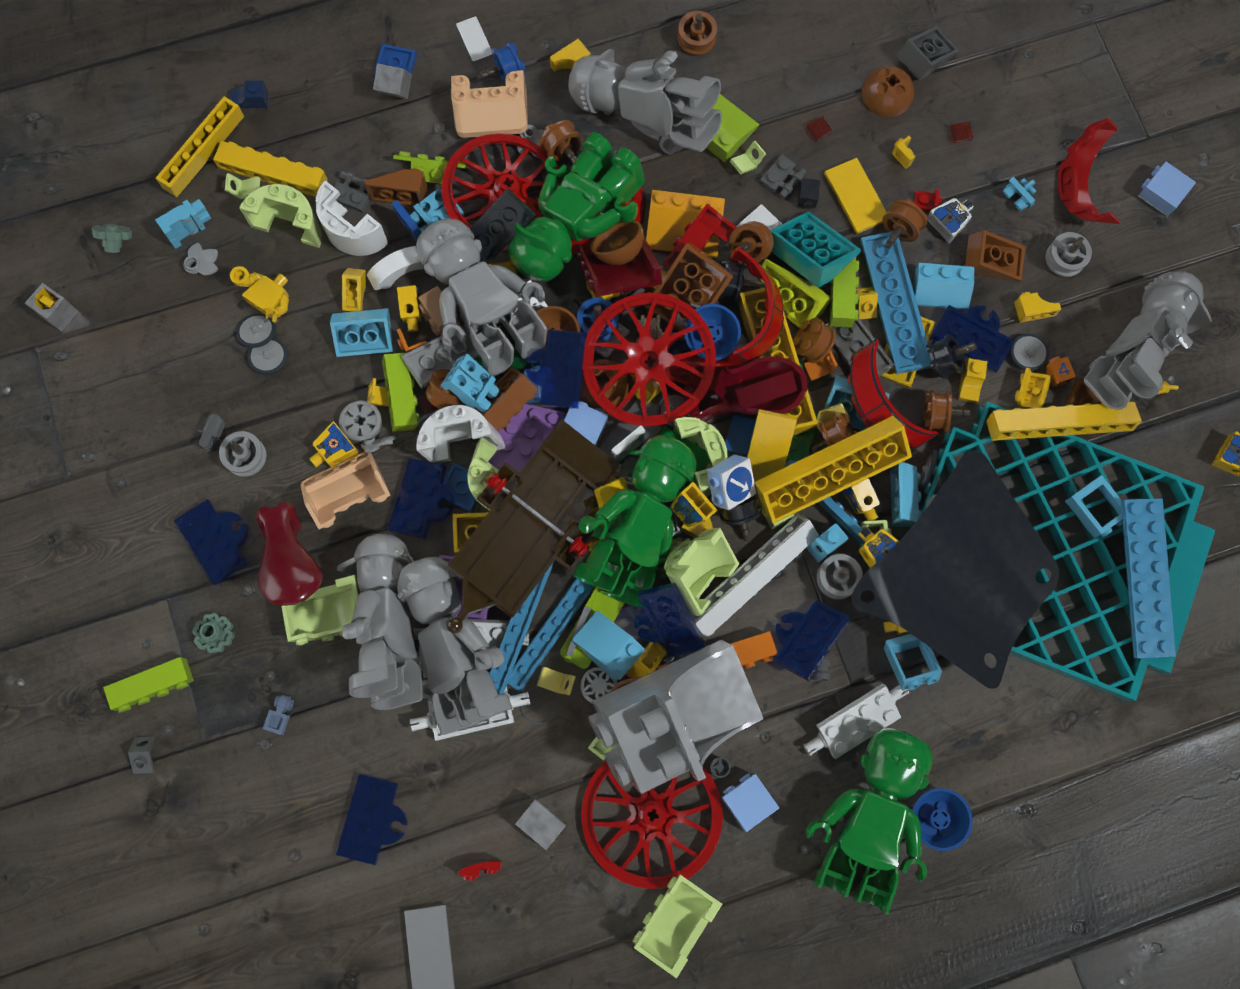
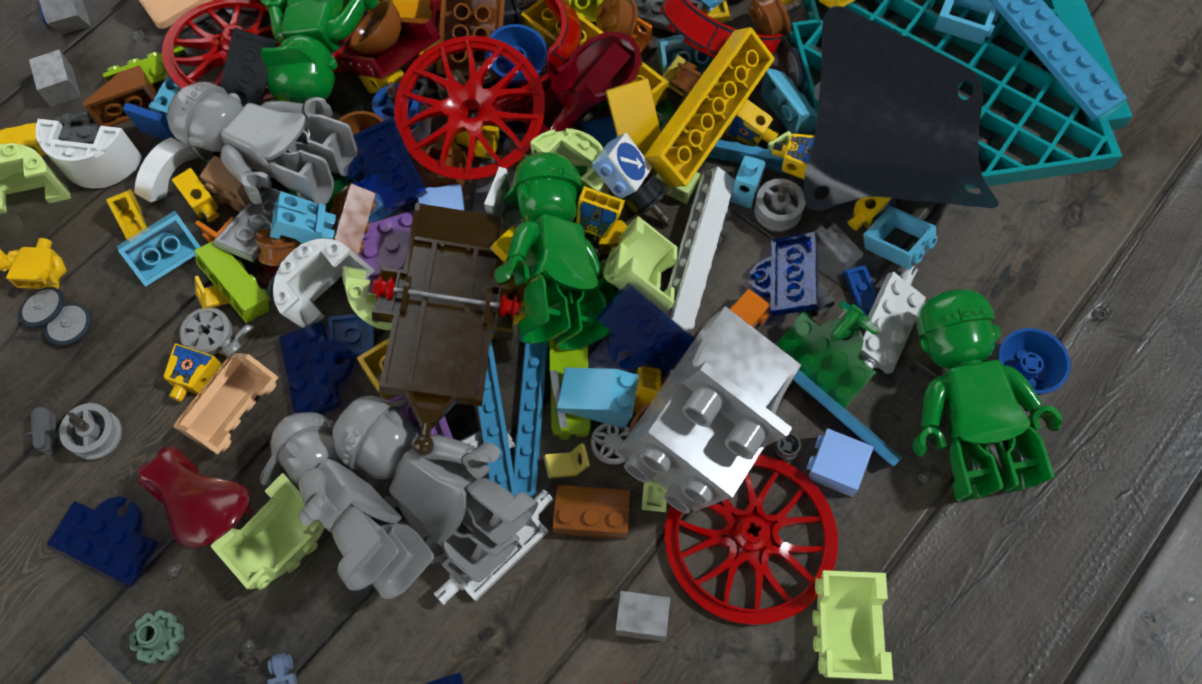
camera: 25 degrees left, 10 degrees down
none -> flat silver piece [29,50,81,107]
none -> dark orange slope [553,485,630,539]
none -> green plate [776,301,880,409]
none -> dark azure tile [792,370,902,466]
none -> clear bracket [815,223,863,269]
none -> blue tile [843,265,877,317]

